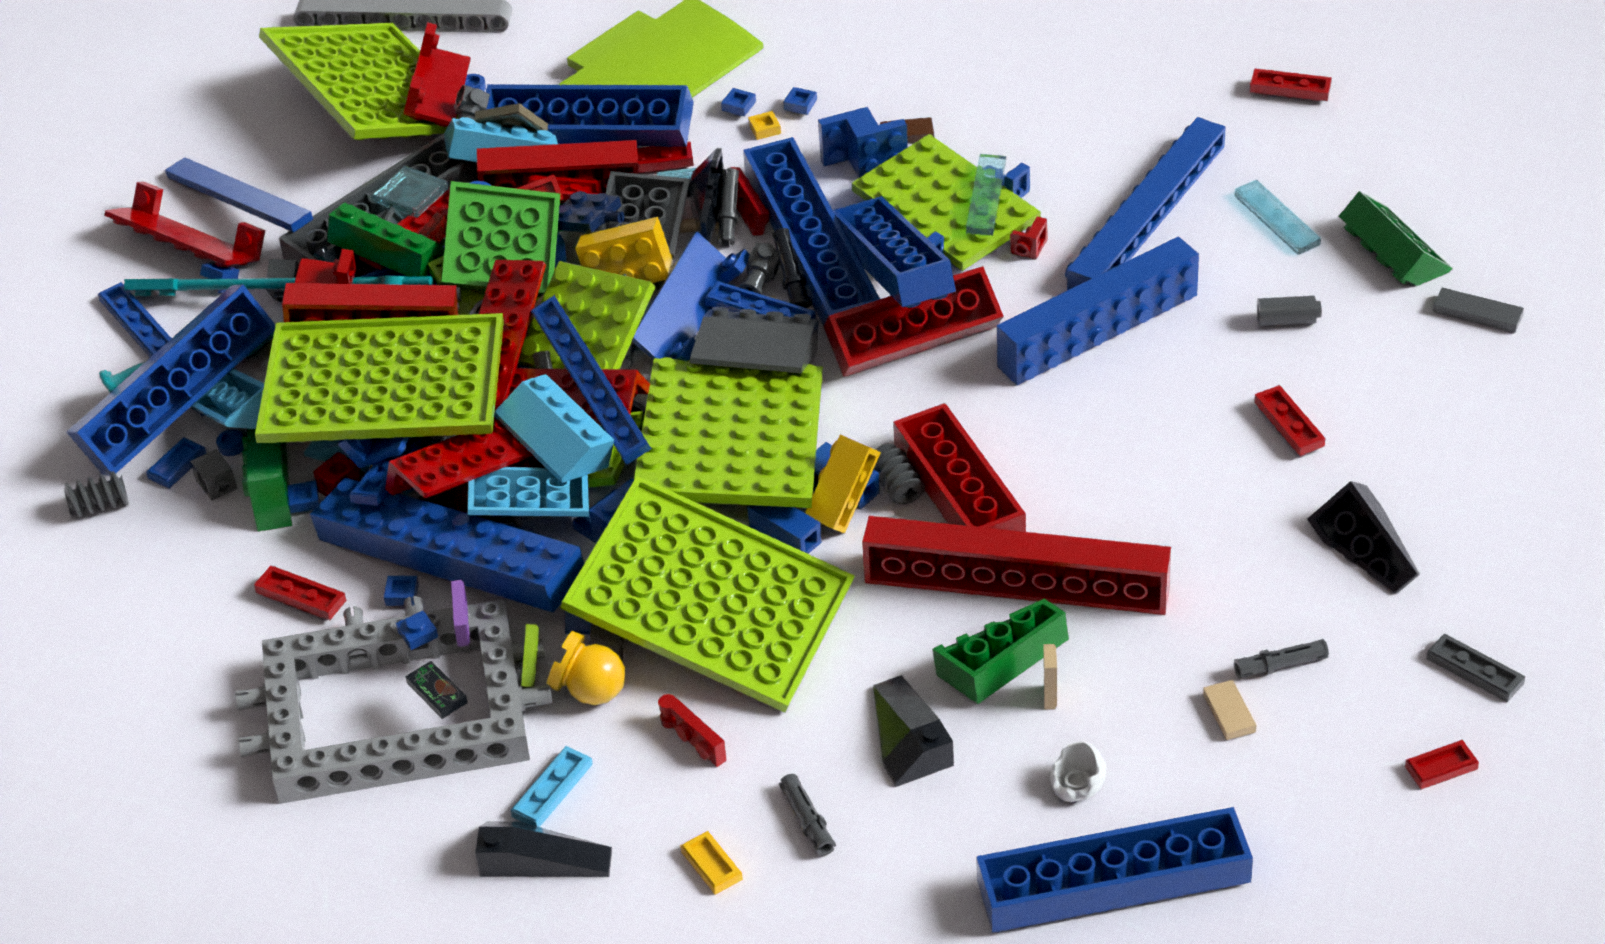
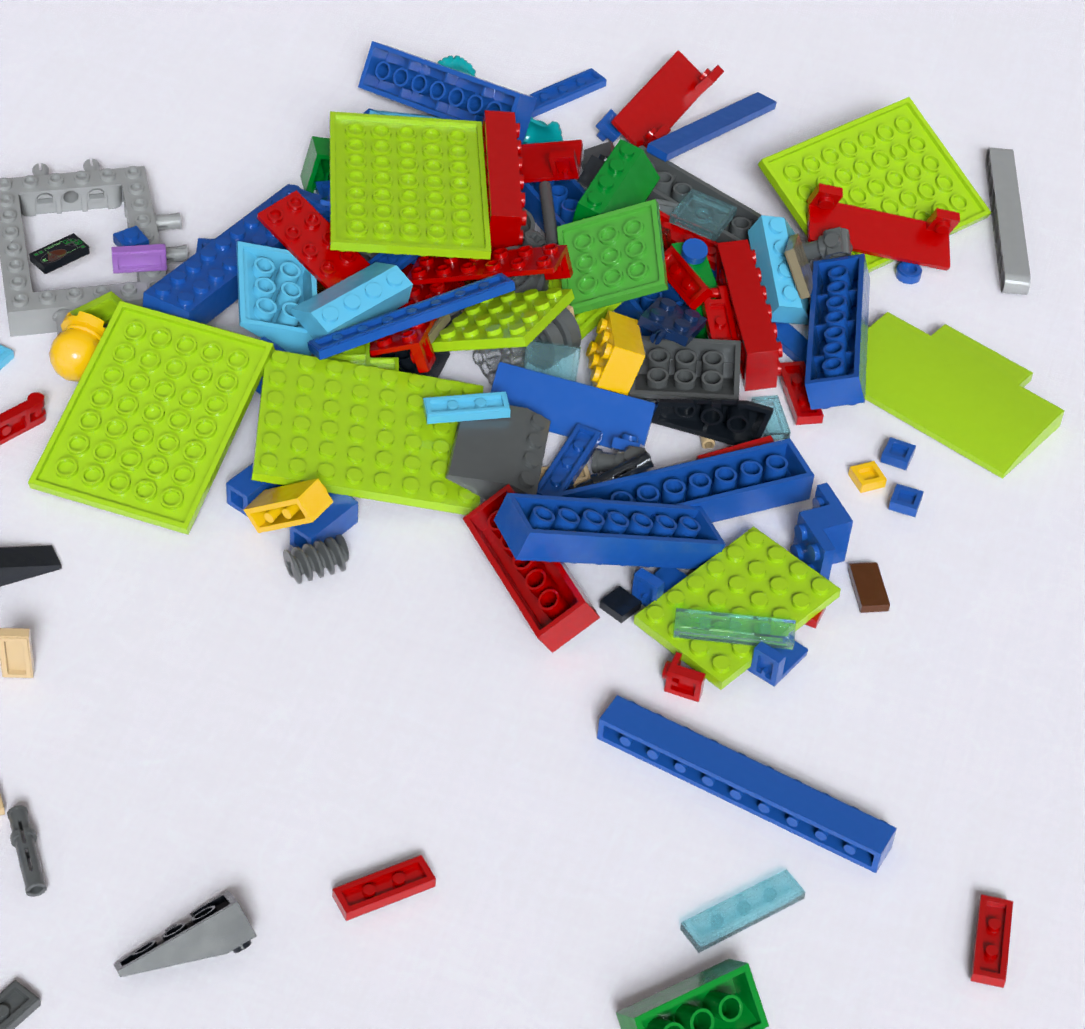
camera: 80 degrees right, 0 degrees up
dark grey piece [64,471,129,517] -> none
teal bar [124,276,433,297] -> none
red plate [254,565,347,621] -> none
dark grey pin [717,168,739,246] -> none
red brick [862,516,1171,615] -> none
red brick [893,403,1026,532] -> none
green wedge [932,599,1069,704] -> none
blue brick [997,236,1199,385] -> none
dark grey brick [1257,295,1322,326] -> none
none -> medium azure tile [423,392,511,424]

